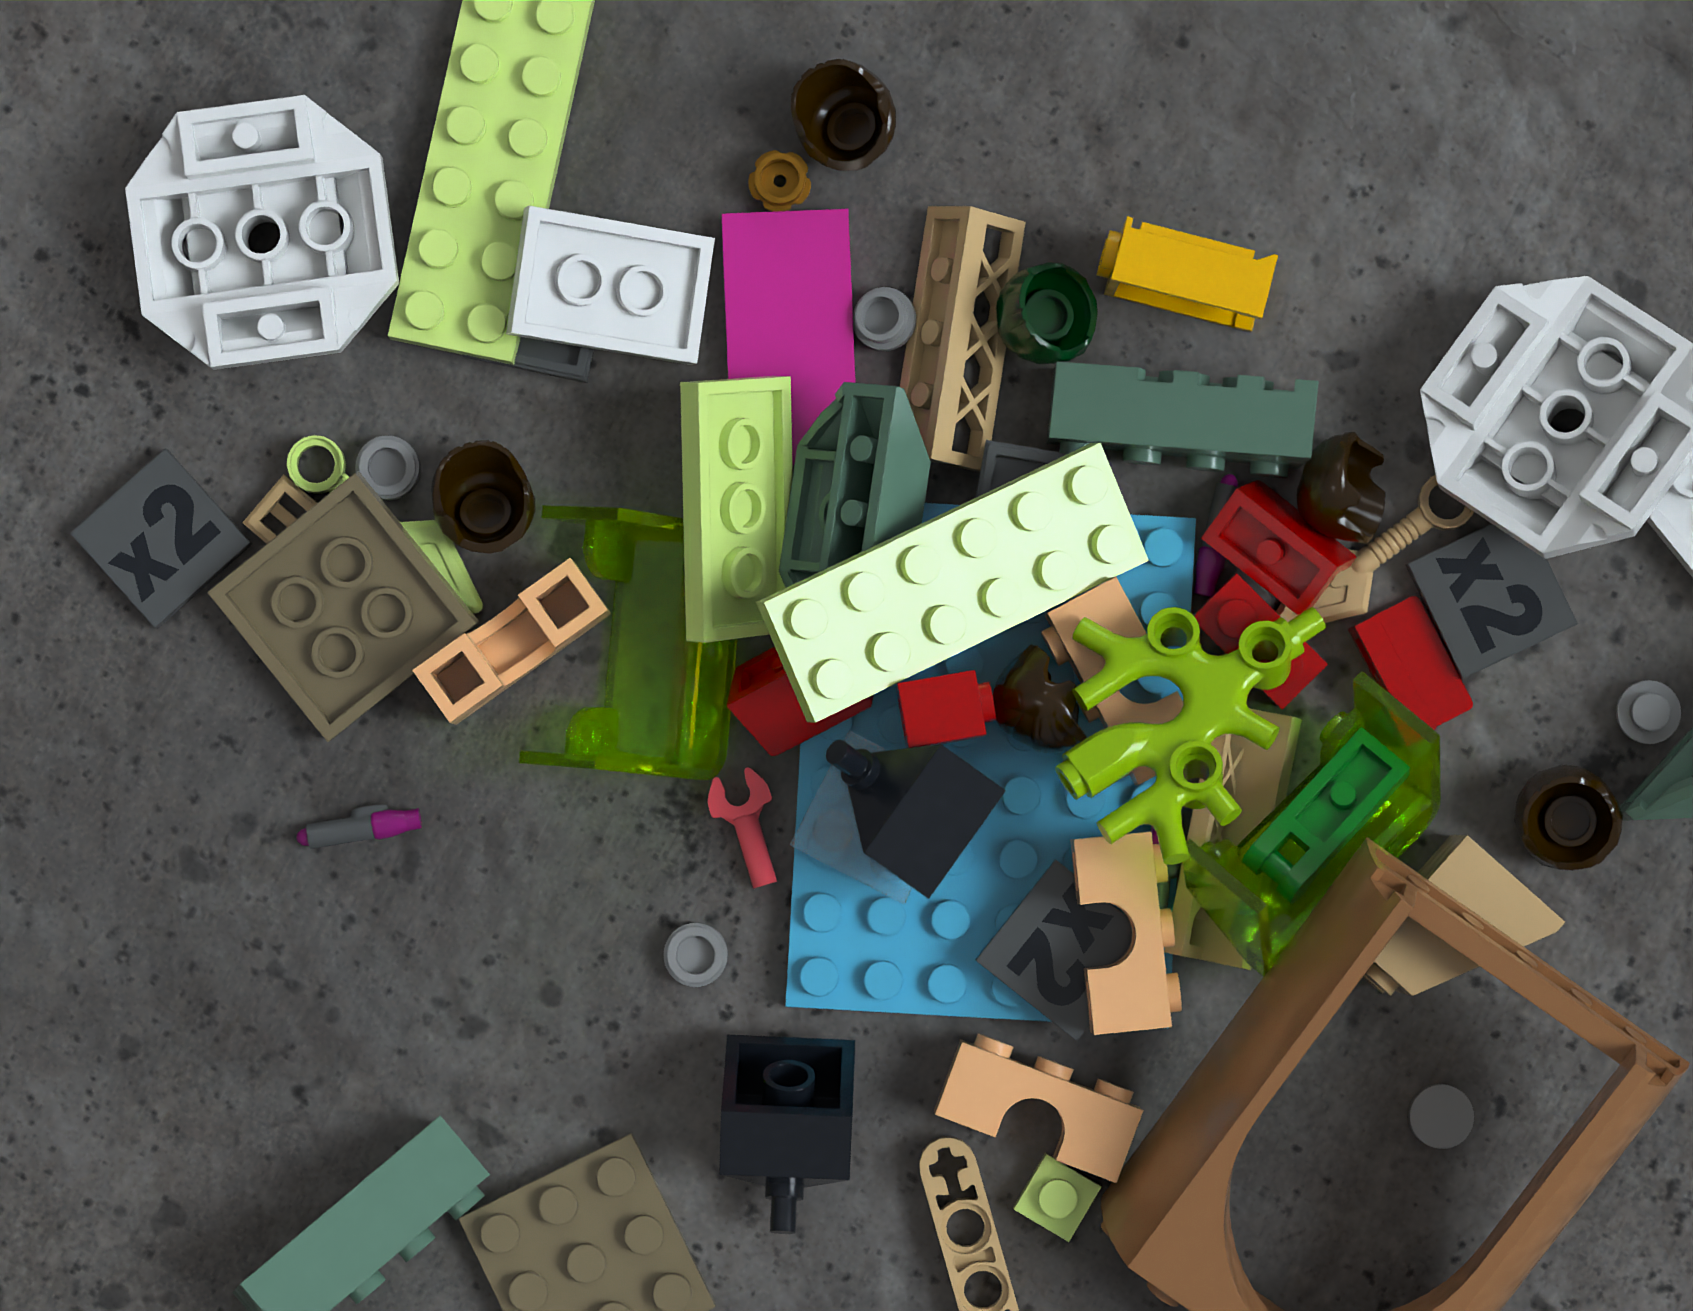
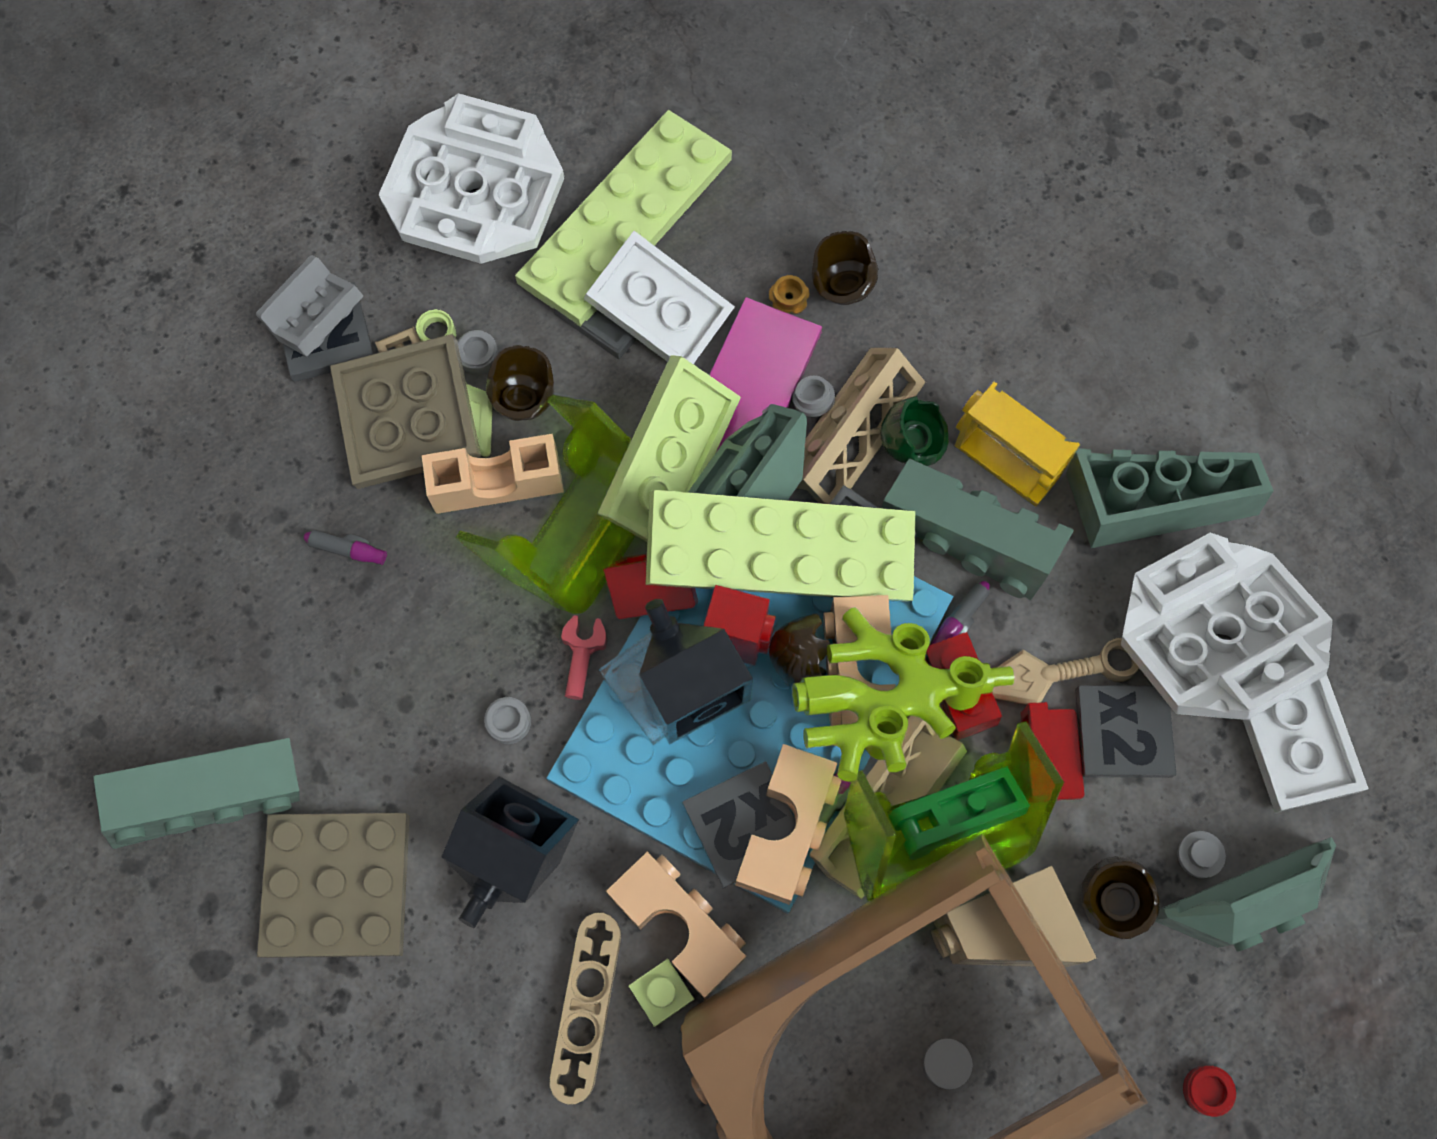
camera: 25 degrees right, 15 degrees down
red panel [1201,480,1357,615] -> none
dark brown hair [1296,432,1386,544] -> none
none -> light grey bracket [256,255,363,357]
none -> sand green wedge [1066,449,1273,548]

